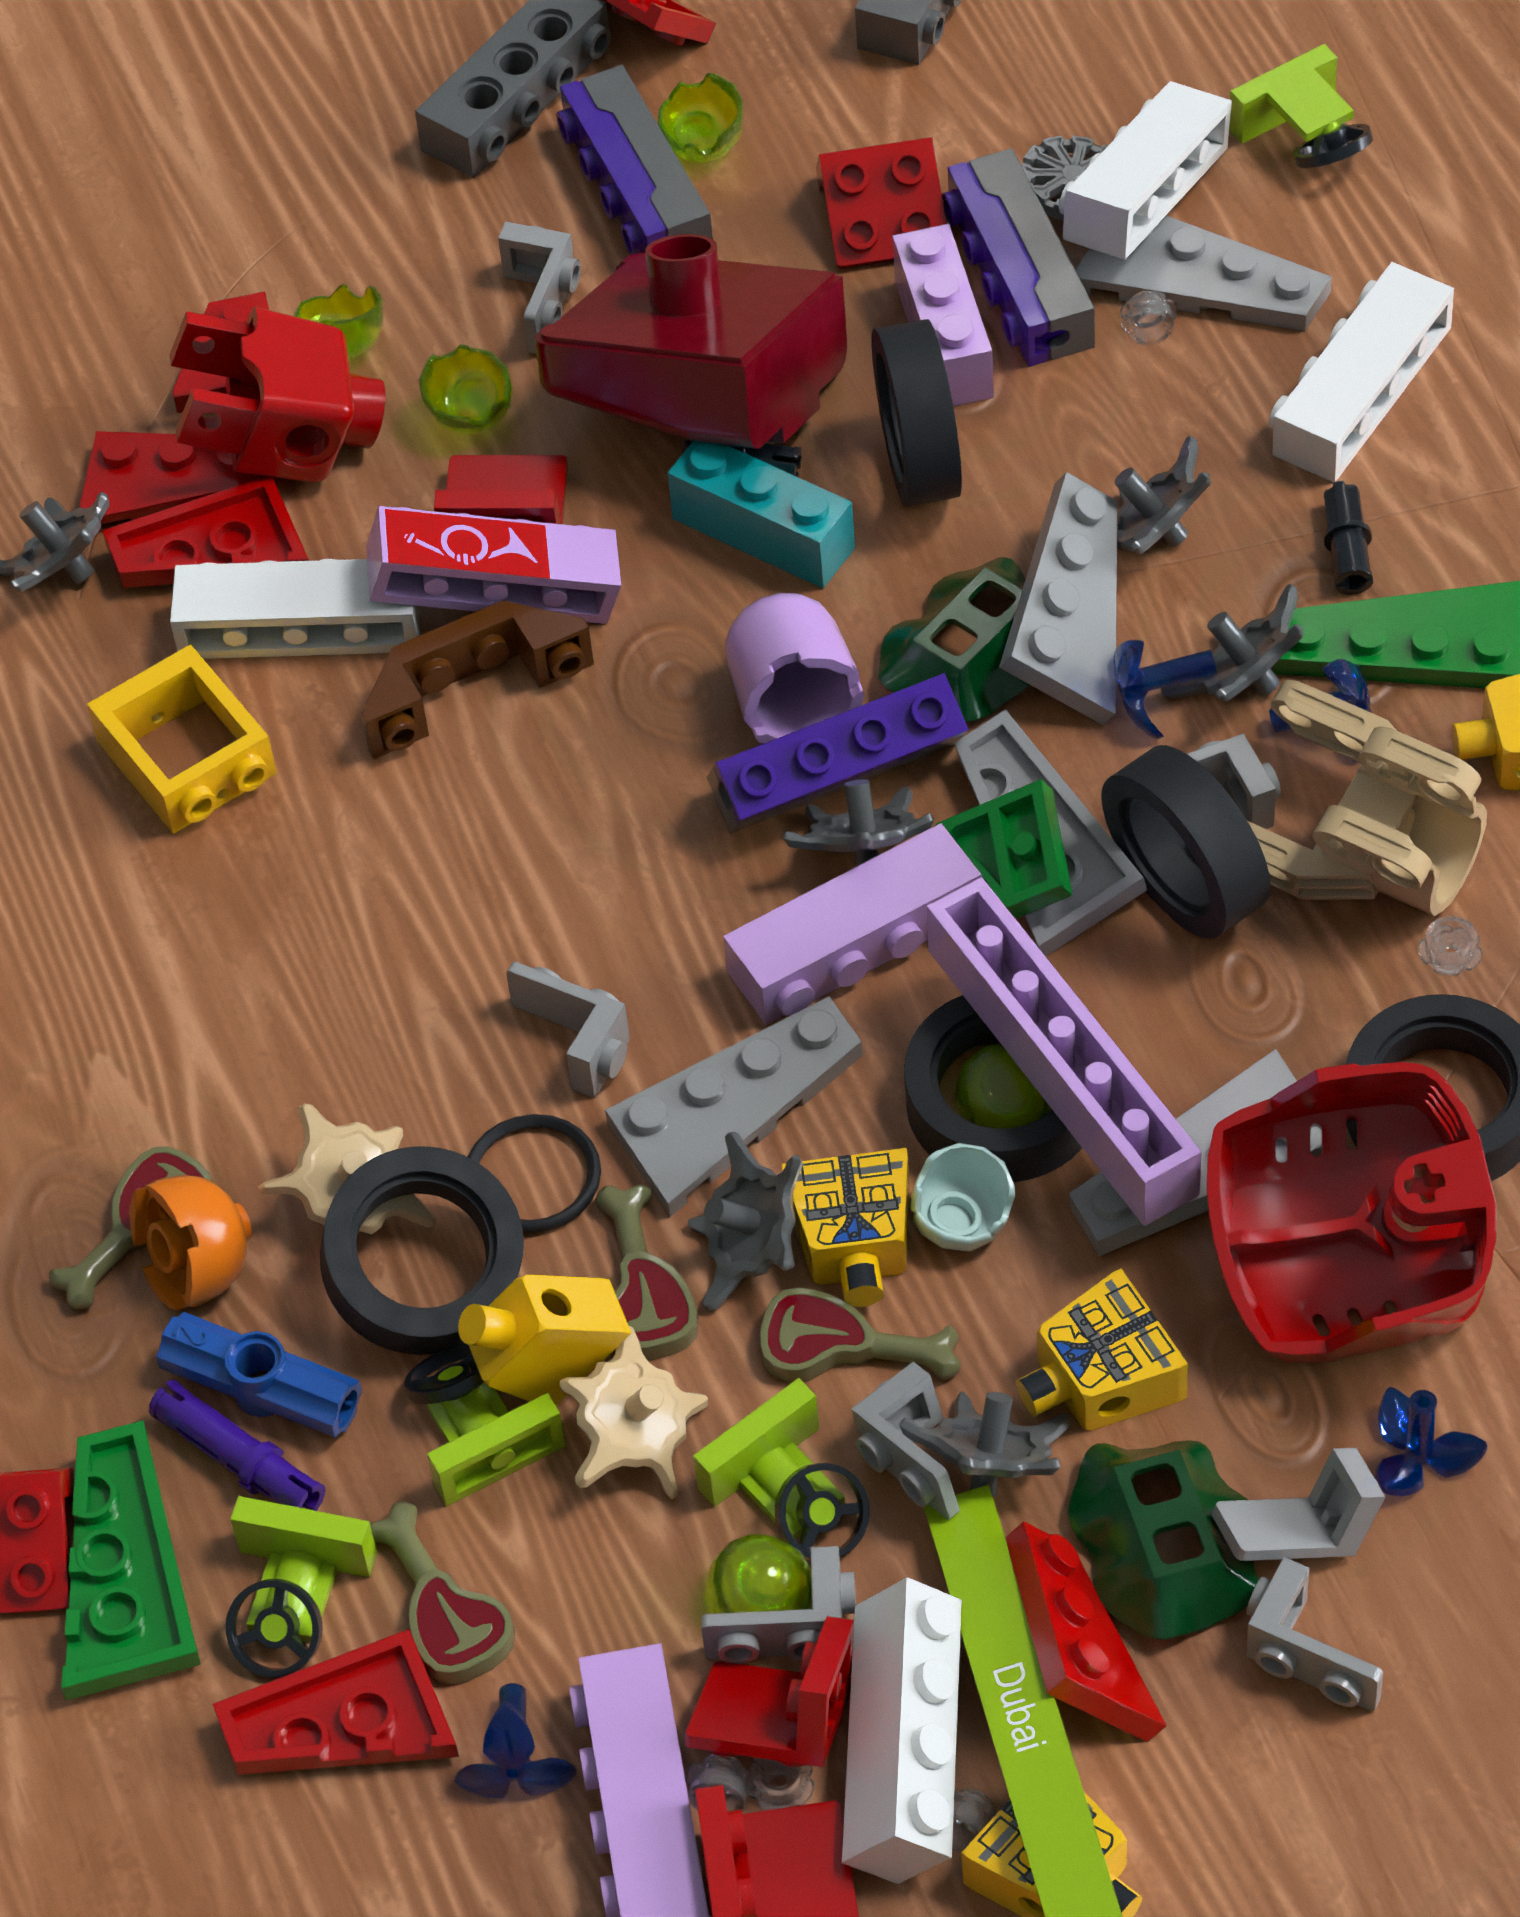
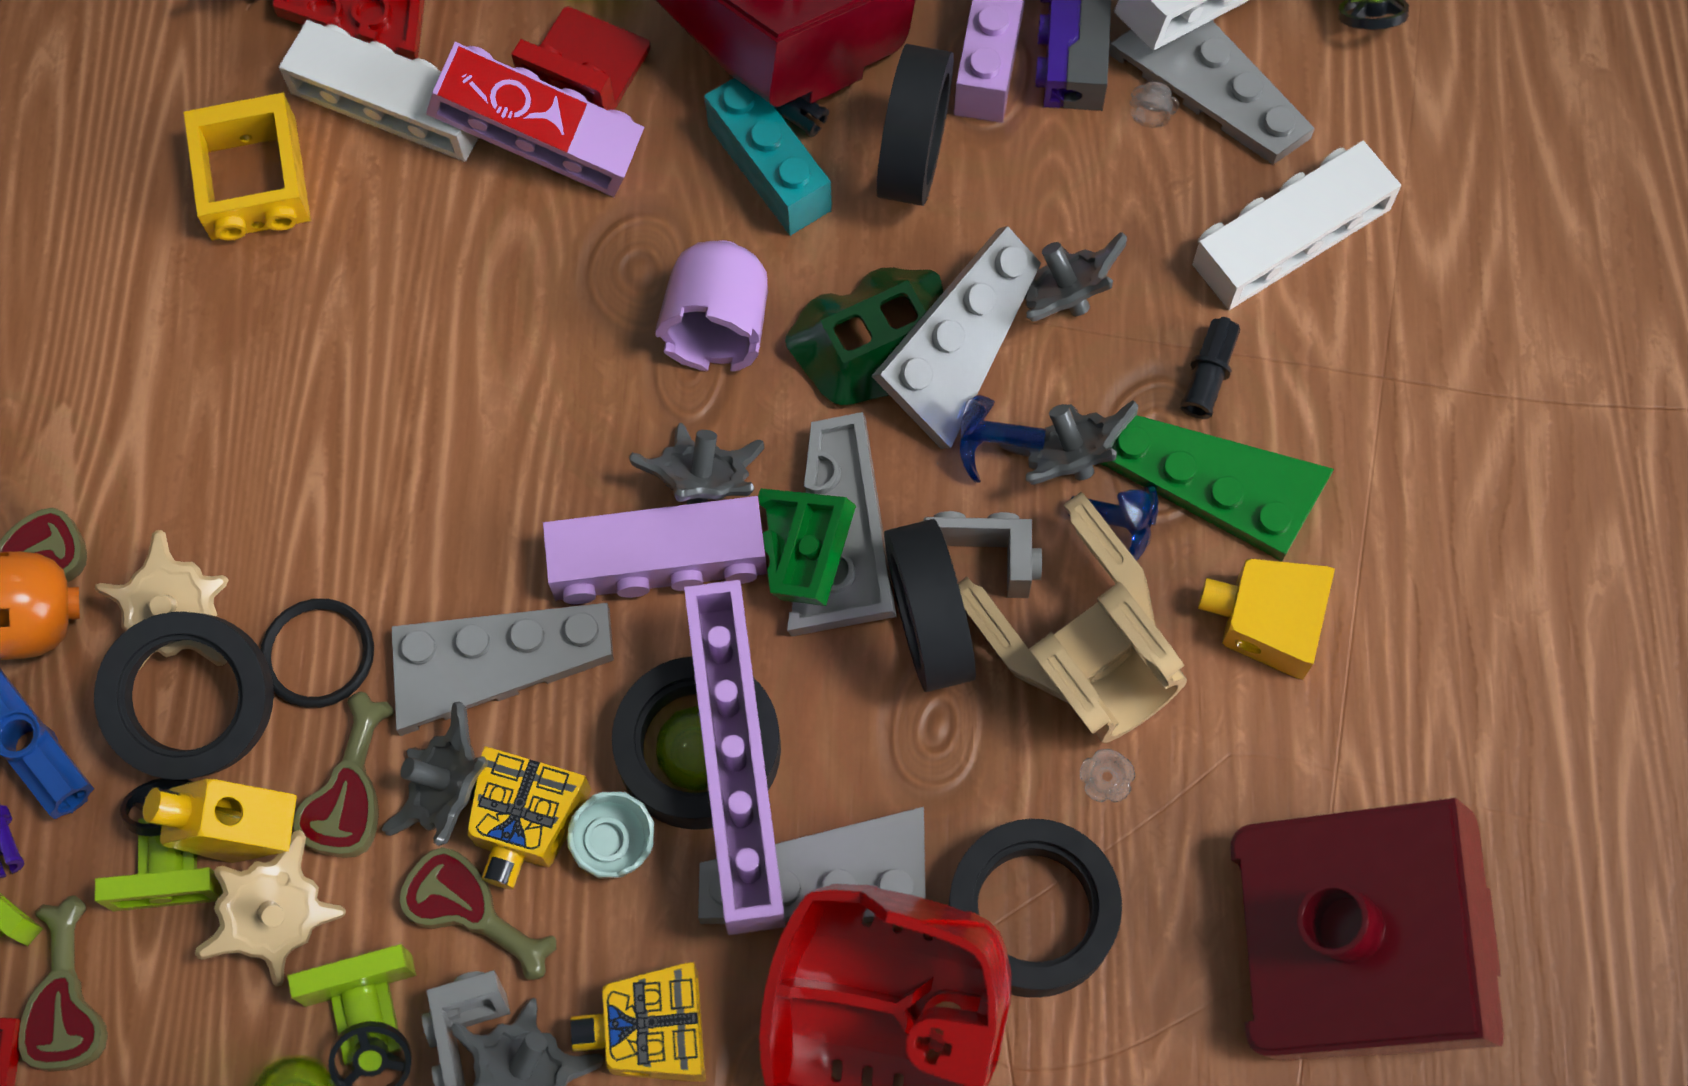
camera: 20 degrees right, 15 degrees up
reddish brown slope [361,600,594,759] -> none
light grey bracket [506,962,630,1098] -> none
dark purple piece [706,673,969,834] -> none

